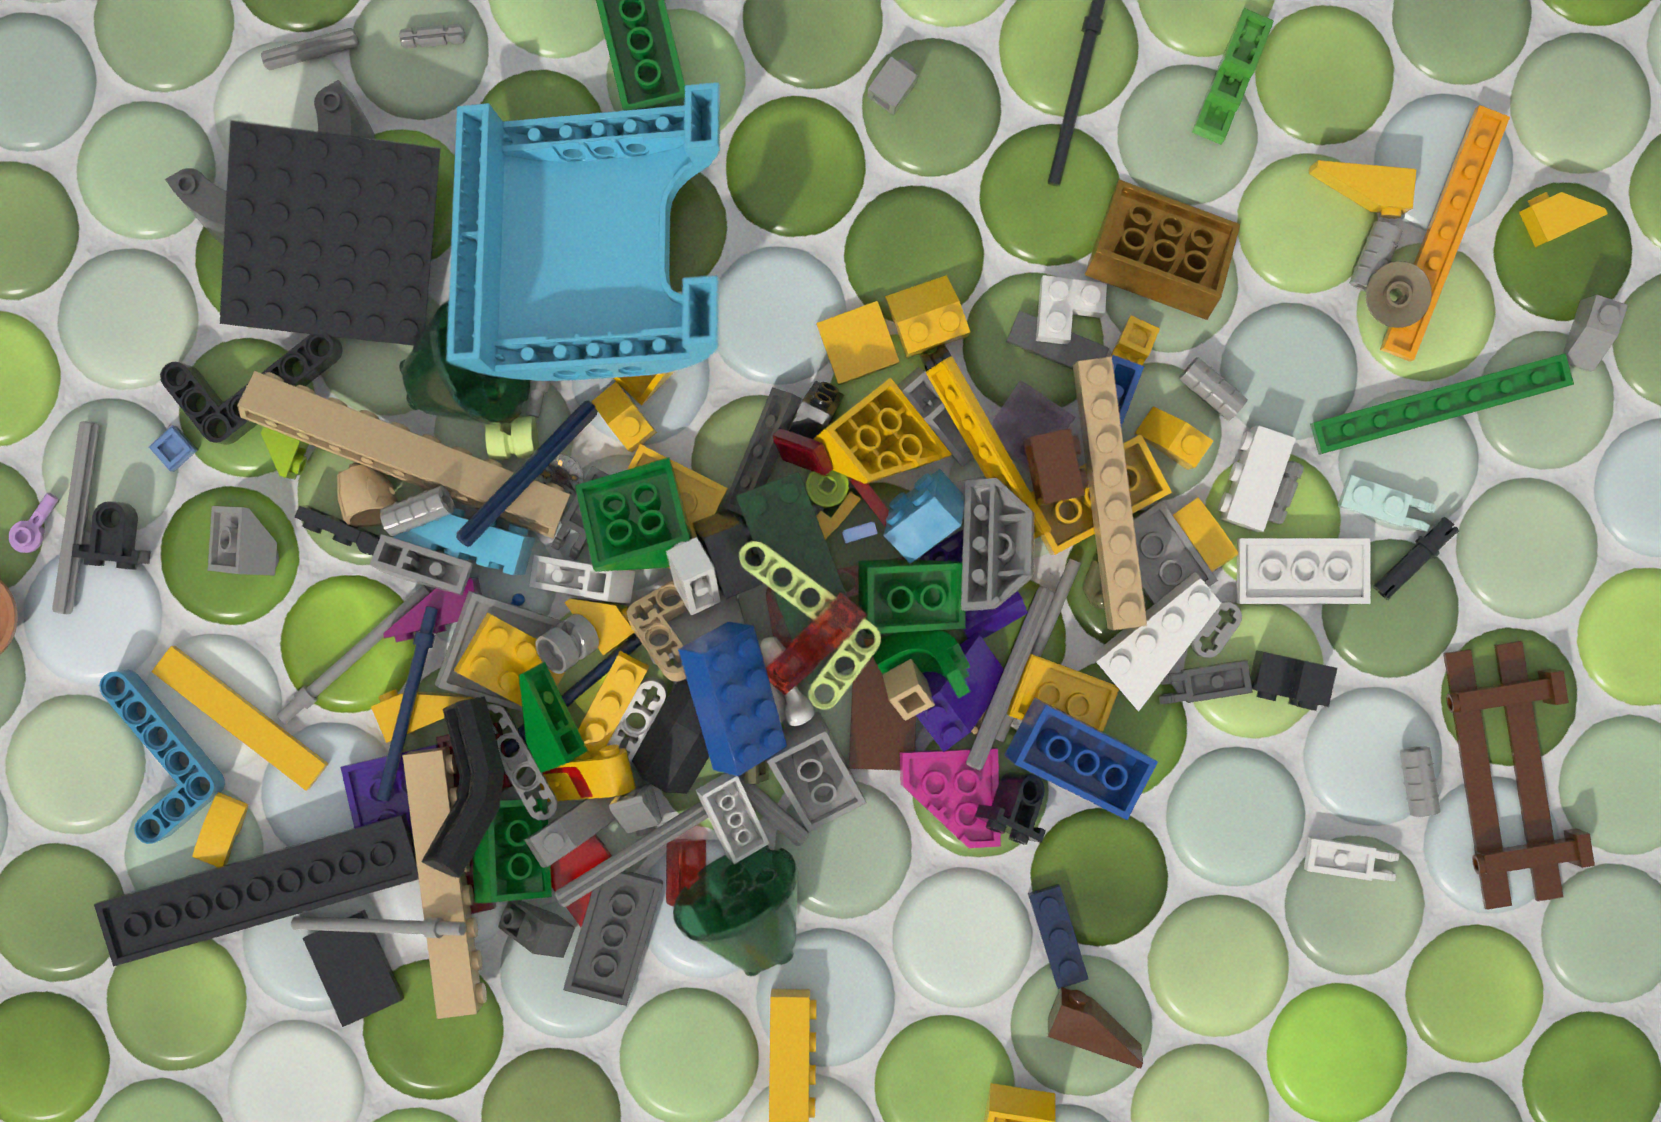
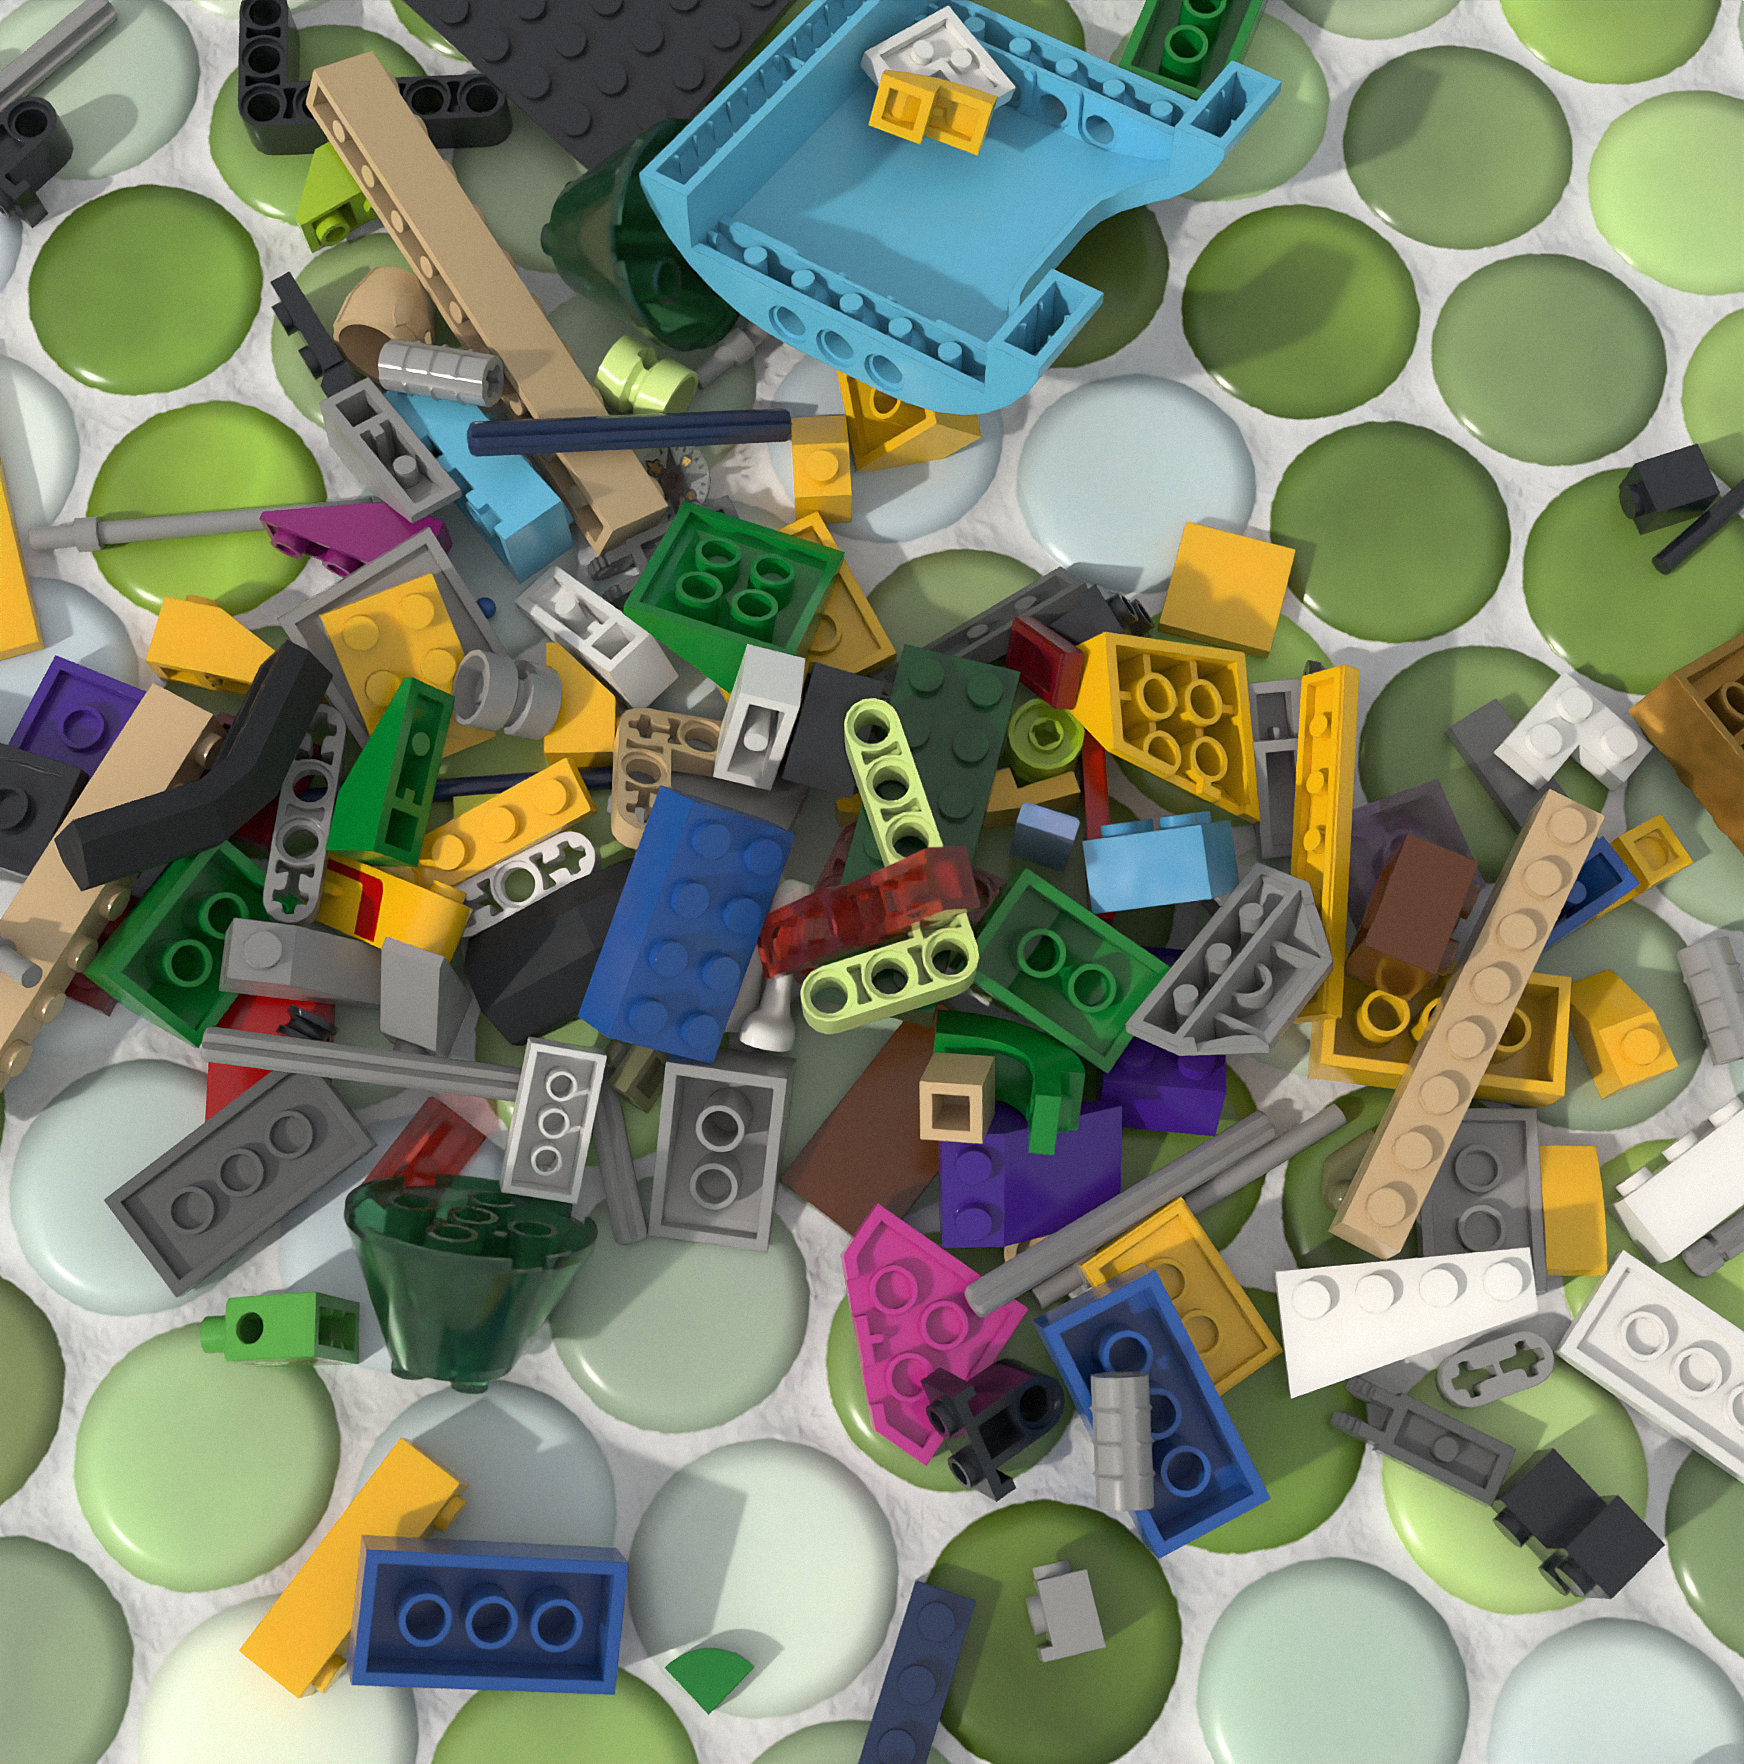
camera: 30 degrees right, 15 degrees down
medium blue tile [149,425,198,472] -> none
light grey slope [207,506,279,576] -> none
dark blue bar [377,606,439,801] -> none
dark grey slope [498,900,575,958] -> none
light grey brick [867,57,918,115] -> none
yellow slope [885,275,970,358] -> none
none -> bright green torso [200,1292,360,1367]
none -> black bush [276,1005,339,1042]
none -> blue brick [347,1535,629,1695]
none -> green tile [665,1648,755,1715]
none -> white plate [860,6,1016,110]
none -> yellow slope [868,70,998,156]
none -> light grey brick [1026,1559,1106,1662]
none -> light grey axle [1089,1372,1156,1511]
none -> black brick [1618,443,1720,535]

